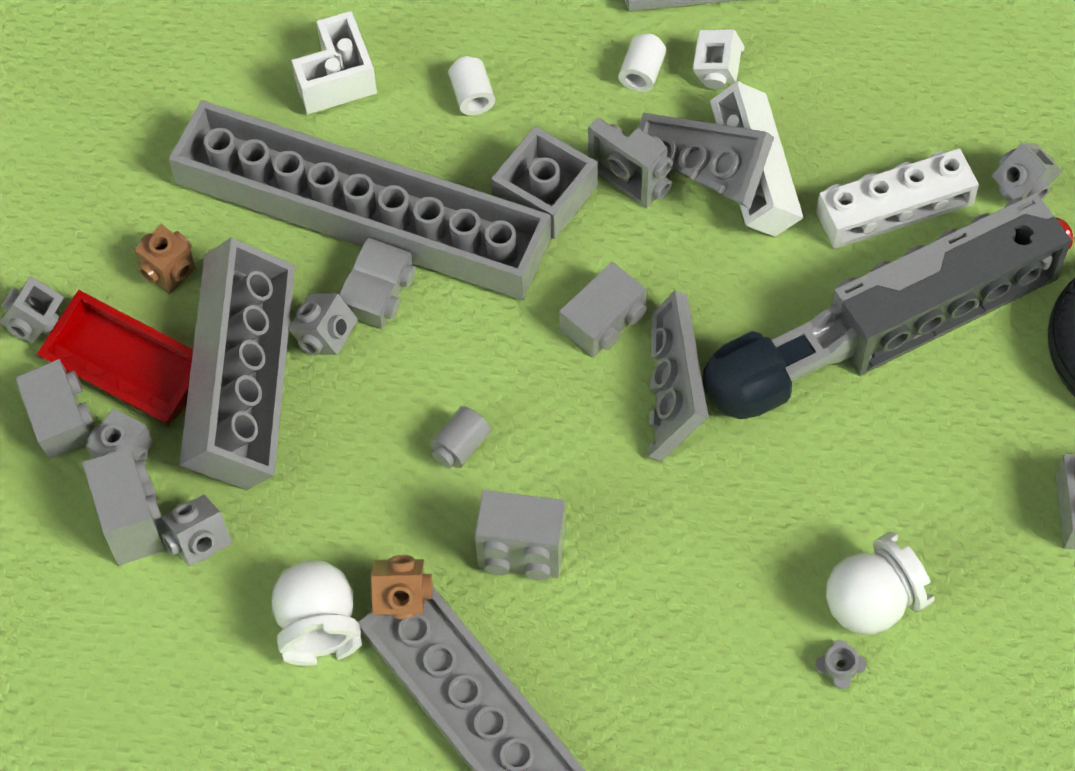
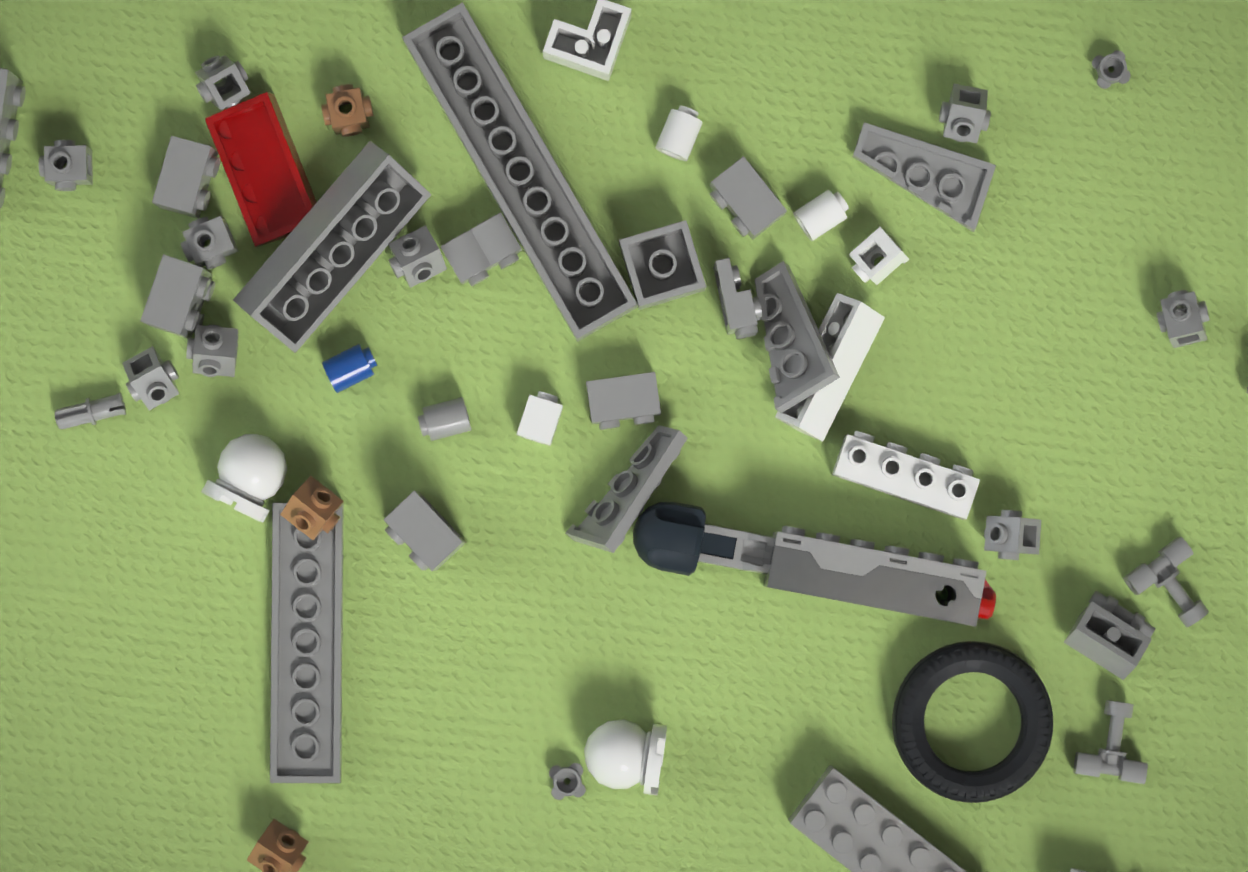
camera: 30 degrees right, 25 degrees up
none -> light grey axle [55,393,126,429]
none -> light grey brick [122,346,180,410]
none -> blue brick [322,344,378,393]
none -> white brick [517,391,563,446]
none -> light grey piece [709,156,787,240]

